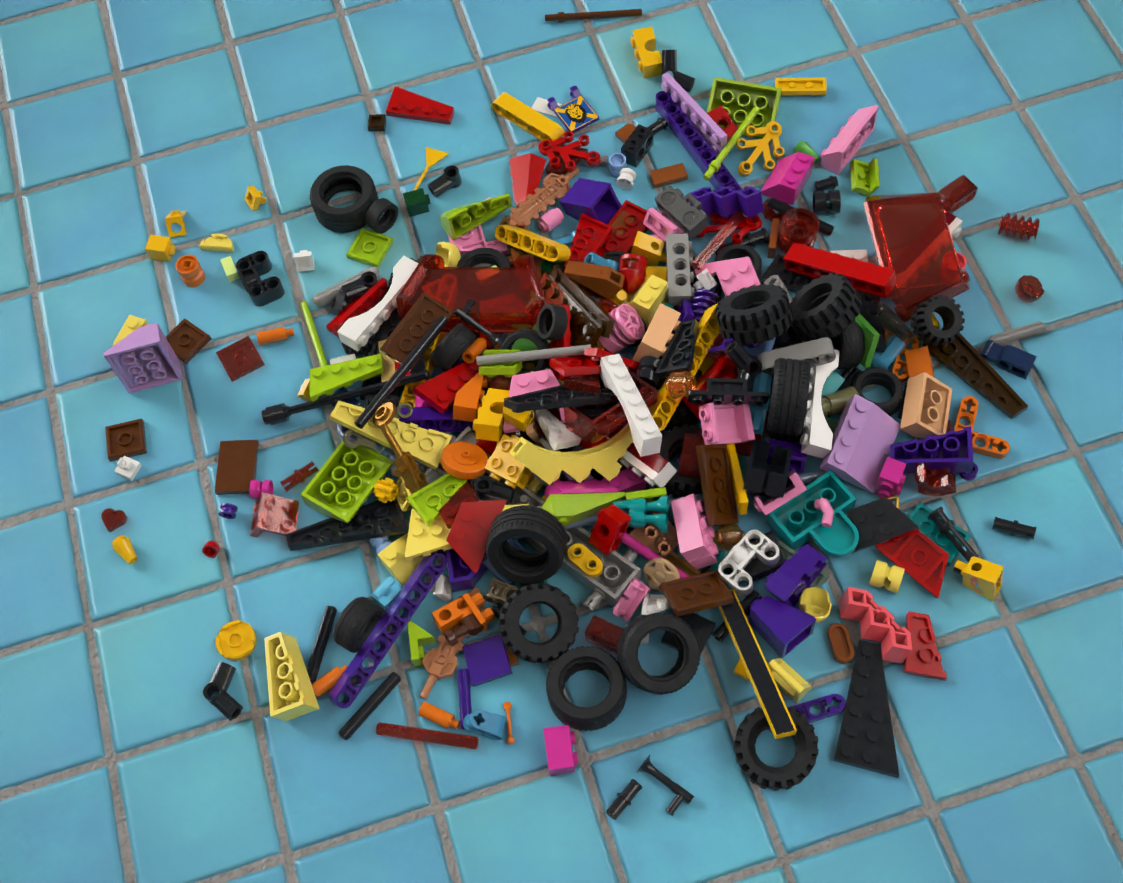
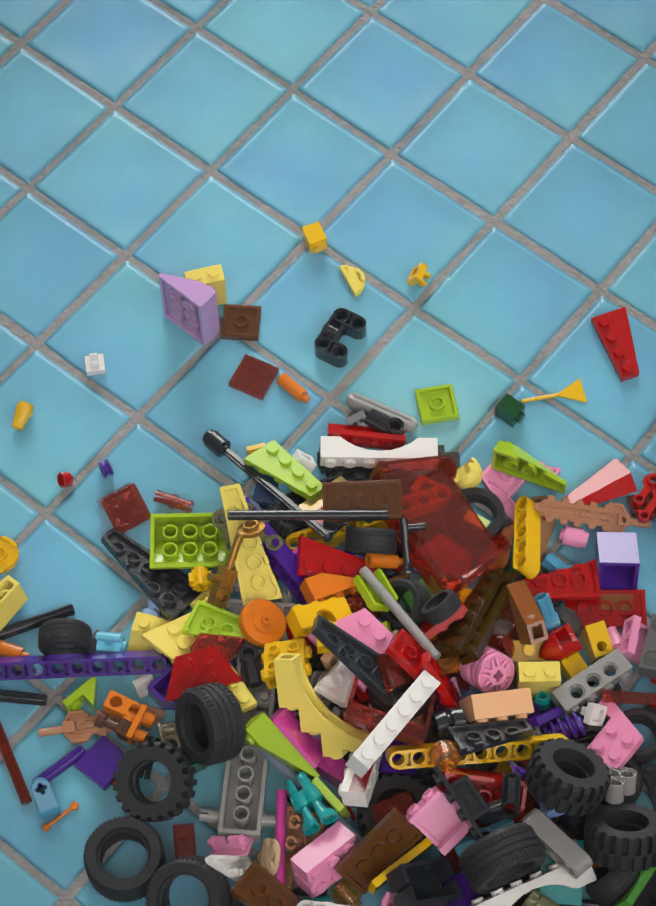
camera: 50 degrees right, 0 degrees up
clear red tile [101,508,128,532] -> none
reddish brown tile [105,419,147,462] -> none
yellow bracket [165,210,187,237] -> none
orange wheel [176,255,205,288] -> none
reddish brown tile [215,440,259,495] -> none
yellowish green piece [220,256,240,282] -> none
dark pink wheel [249,480,274,499] -> none
white tile [293,250,315,272] -> none
lime bar [300,301,328,367] -> none
black tyre [310,165,378,233] -> none
black tyre [366,198,398,233] -> none
dark brown tile [368,114,386,132] -> none
orange cylinder [418,701,460,729] -> none
black piece [427,165,462,197] -> none
dark pink brick [543,725,579,776] -> none
yellow plate [568,543,603,578] -> none
red brick [588,504,632,555] -> none

